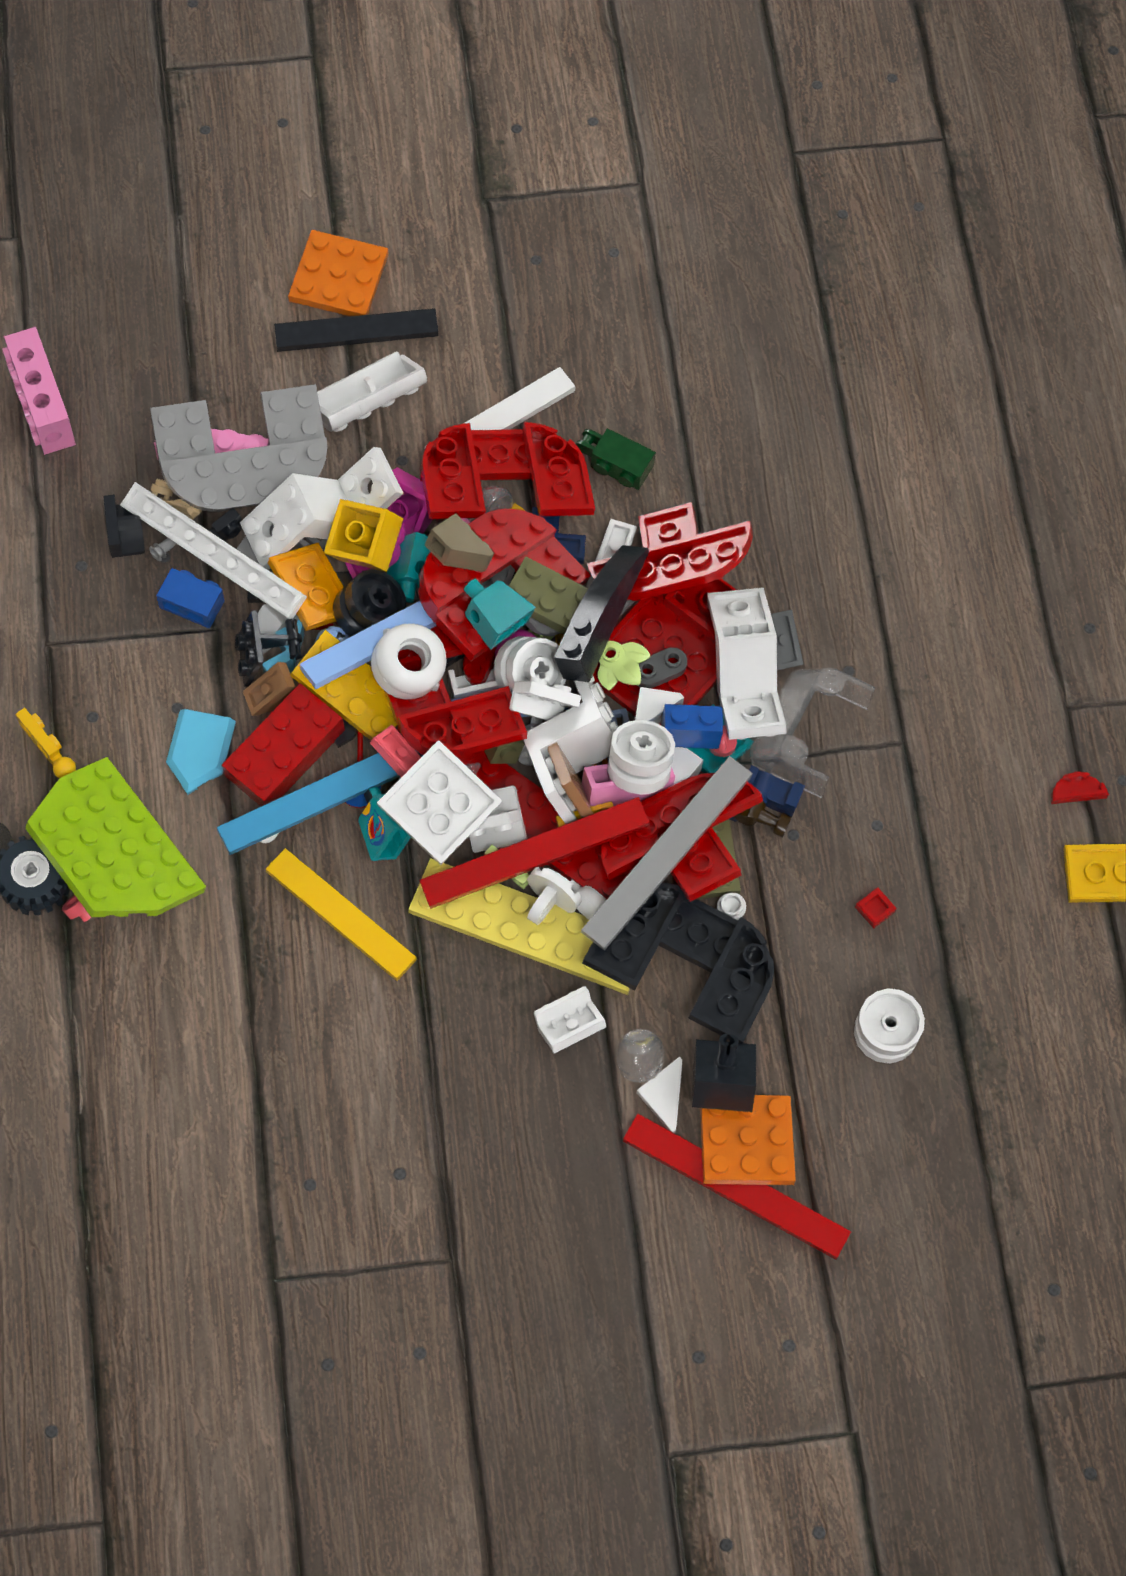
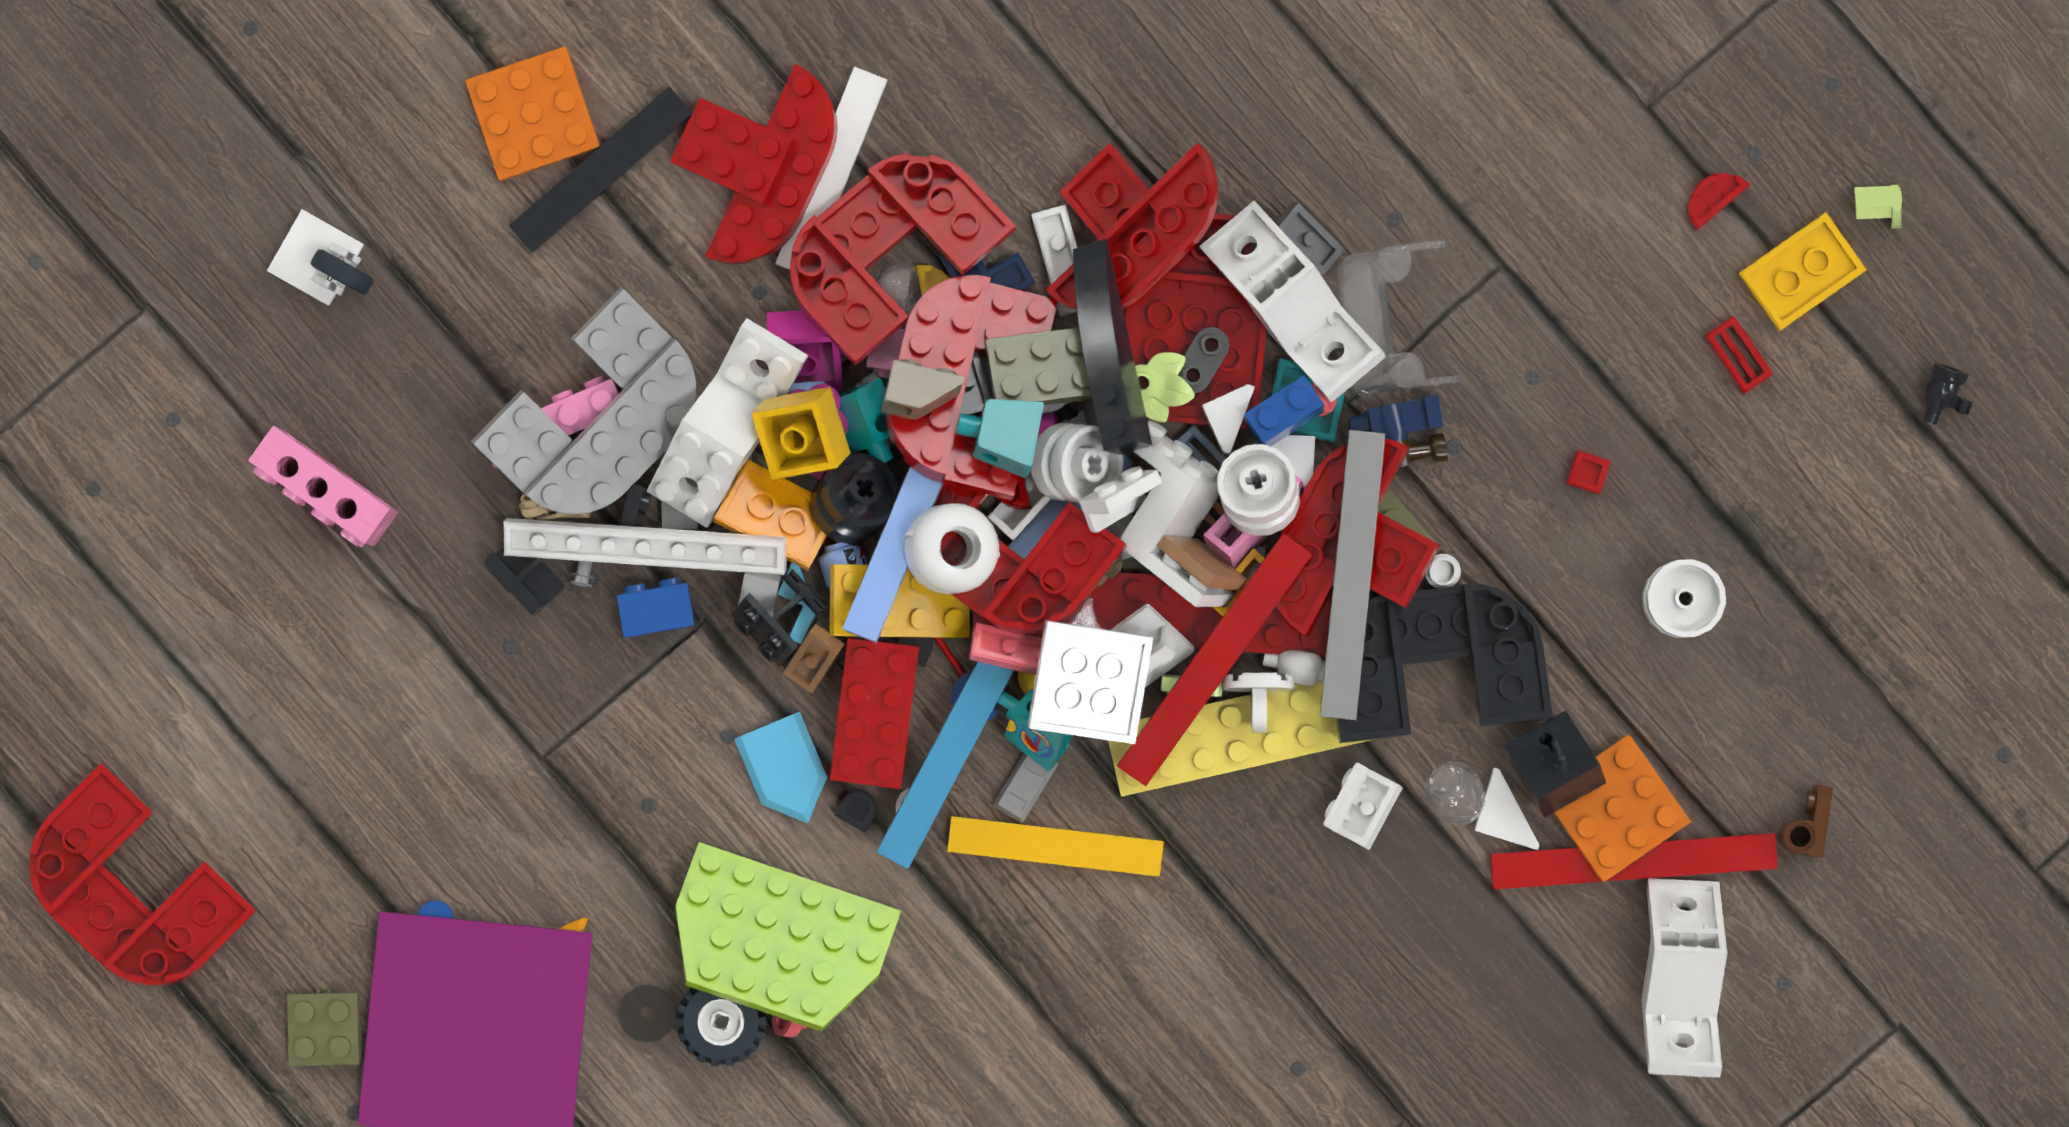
camera: 30 degrees left, 20 degrees up
yellow plate [15,707,76,778] -> none
white container [317,351,427,432] -> none
dark green brick [576,428,656,490] -> none
none -> white plate [267,209,374,306]
none -> red plate [670,64,838,265]
none -> black tile [834,791,877,833]
none -> light grey tile [992,753,1059,824]
none -> white bracket [1641,878,1727,1077]
none -> red tile [1703,316,1774,395]
none -> reddish brown plate [1779,785,1833,858]

